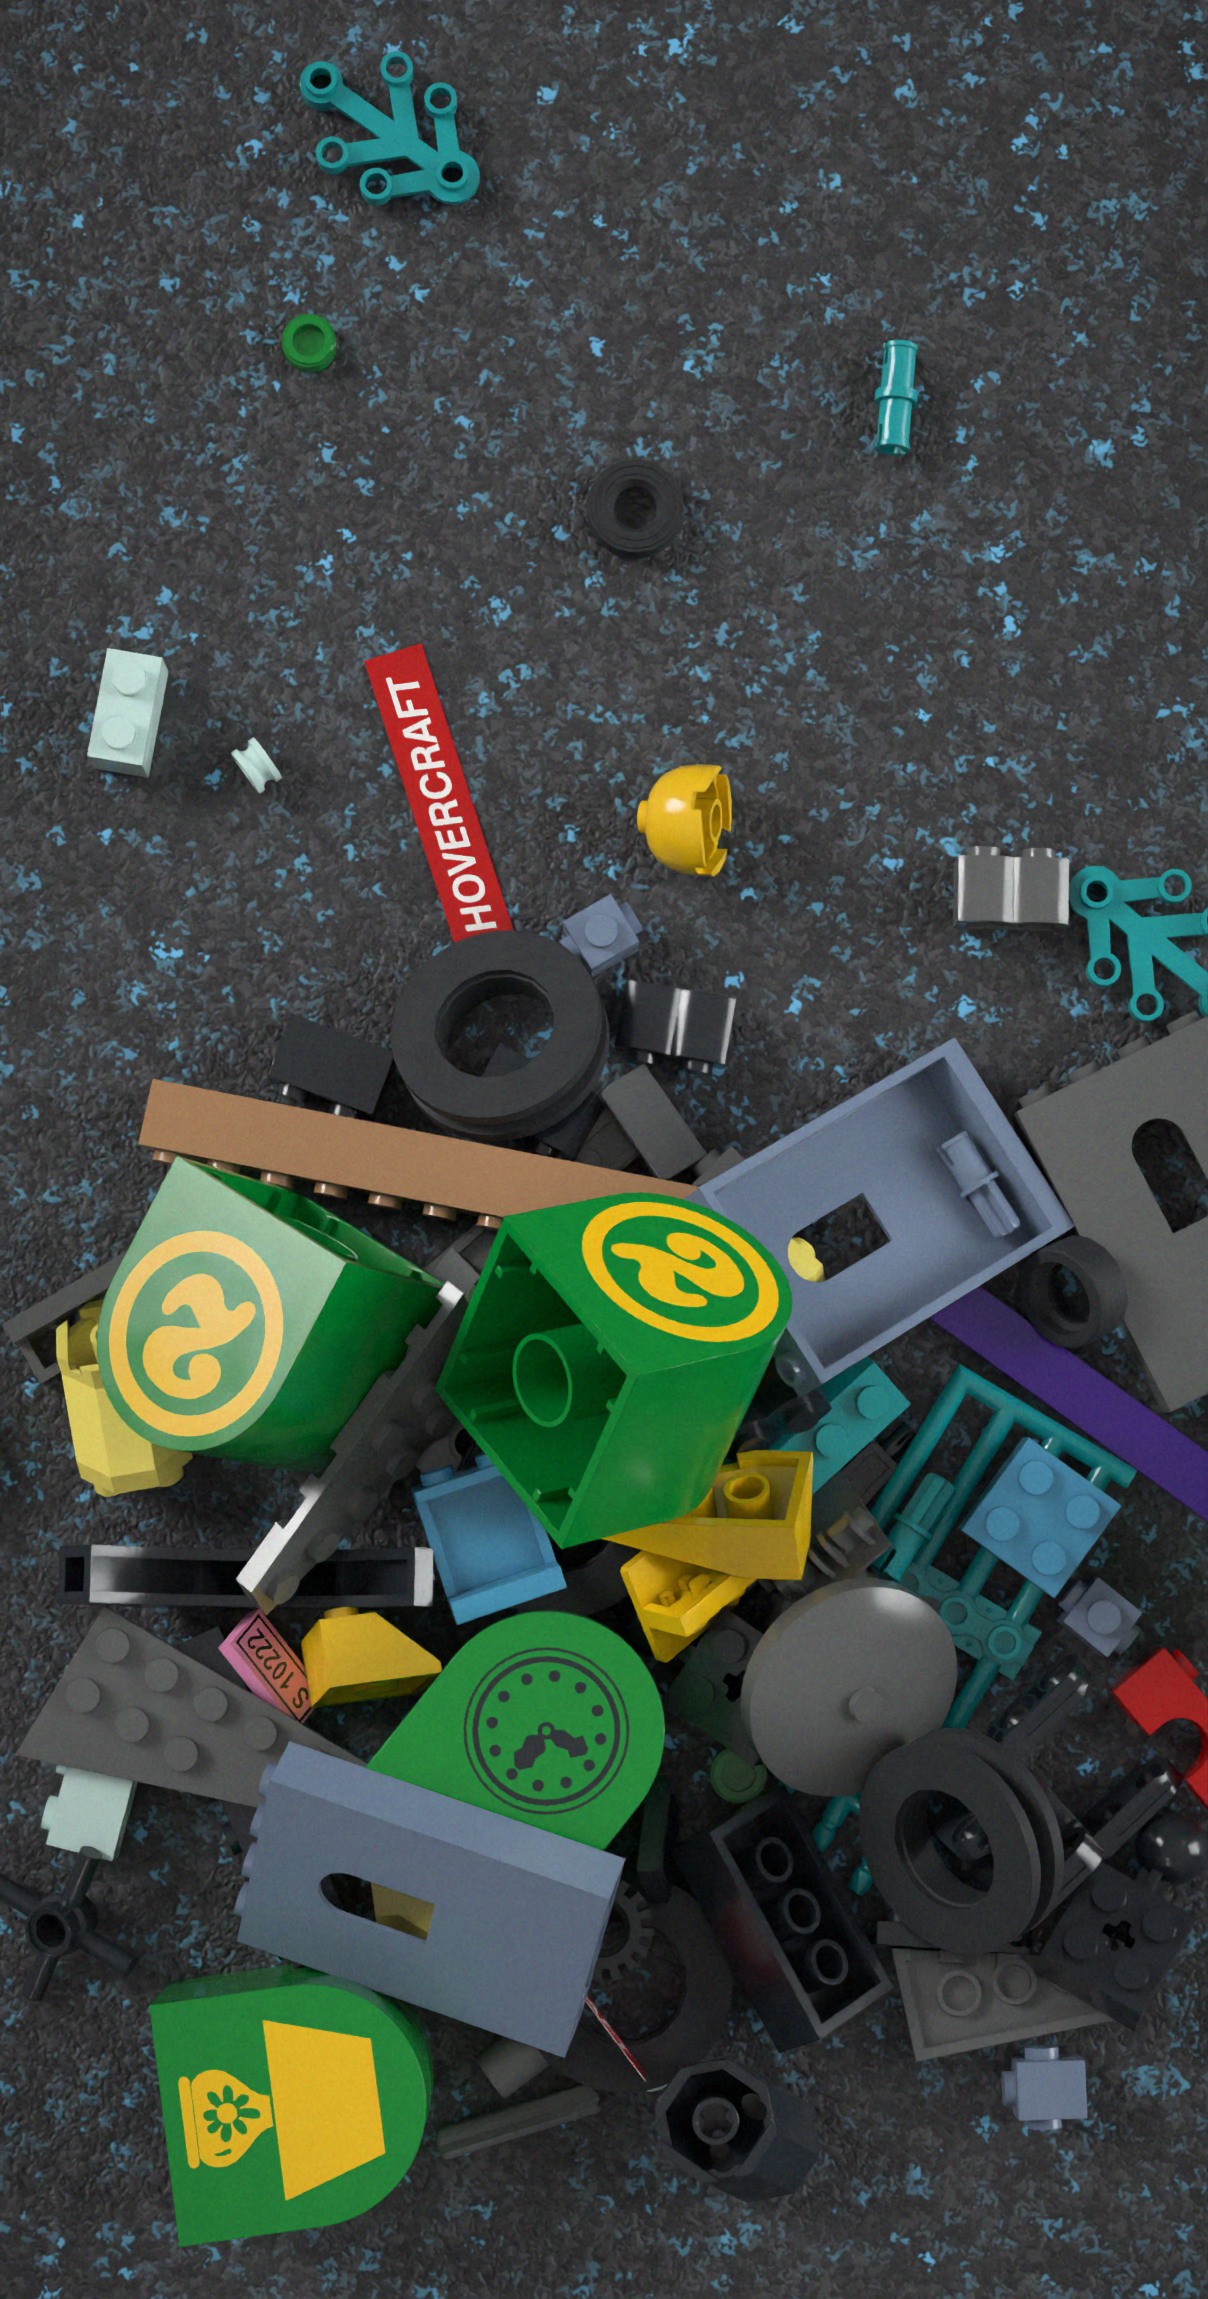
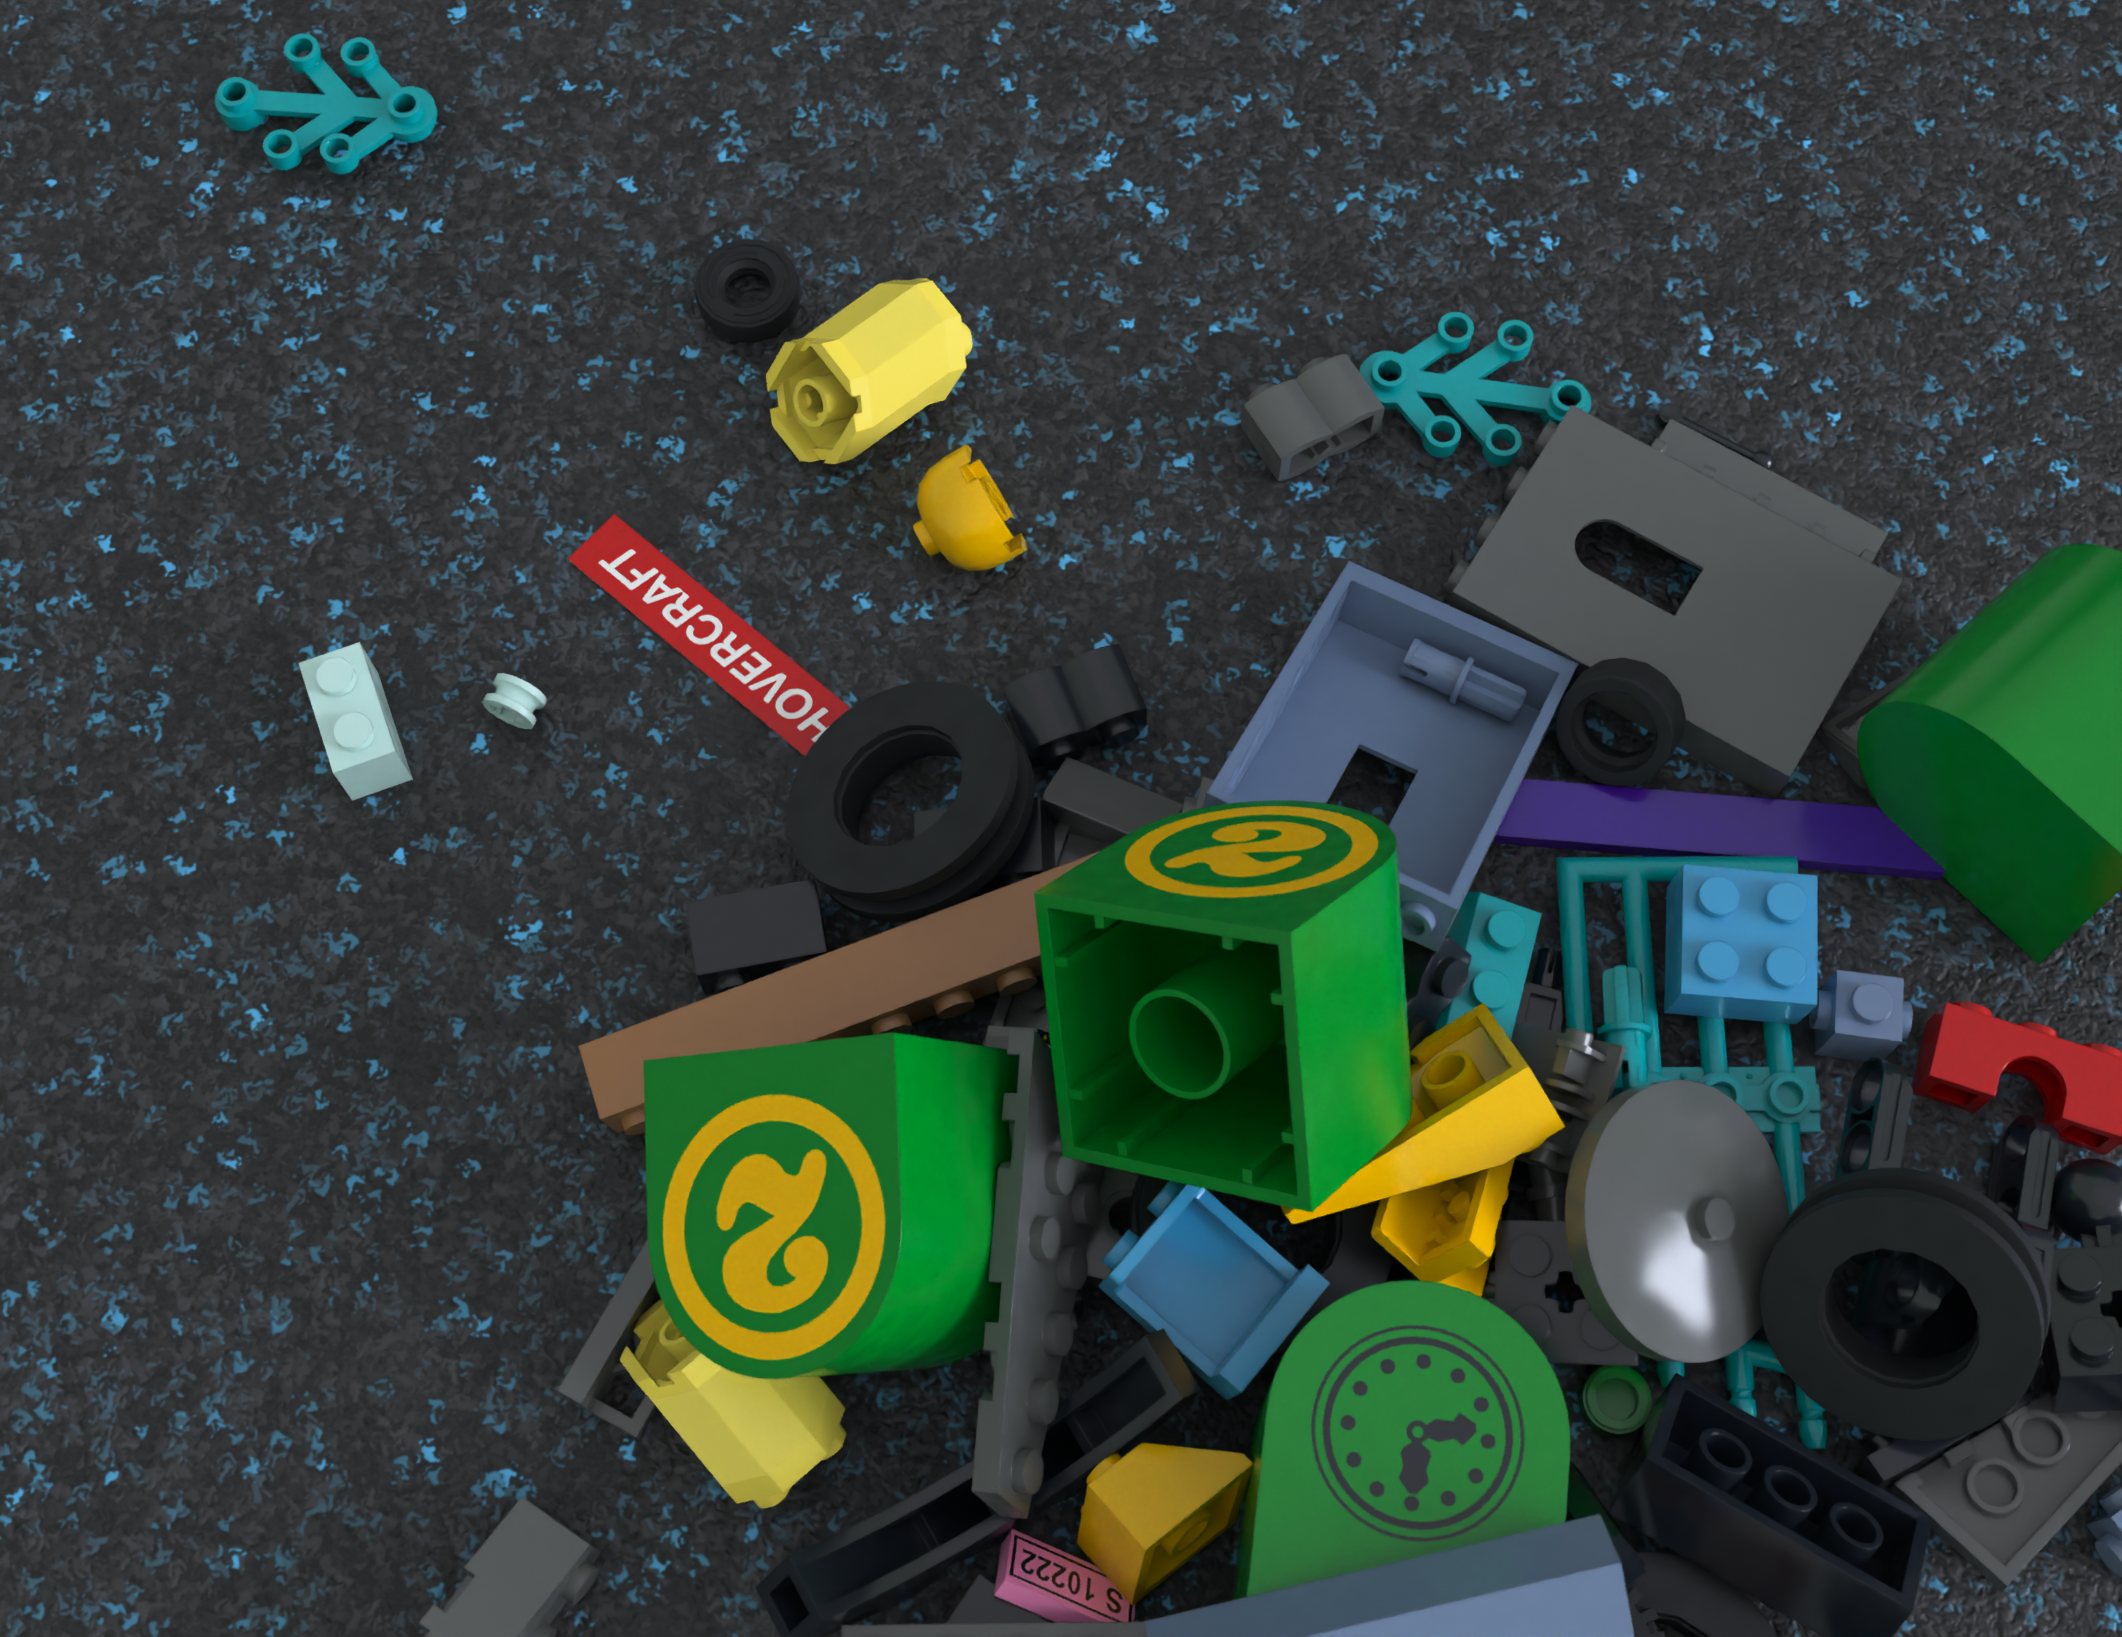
camera: 25 degrees left, 15 degrees down
green tile [282,314,337,373] -> none
sand blue brick [559,894,643,978] -> none
teal pin [874,340,918,456] -> none
none -> light yellow brick [766,278,972,464]

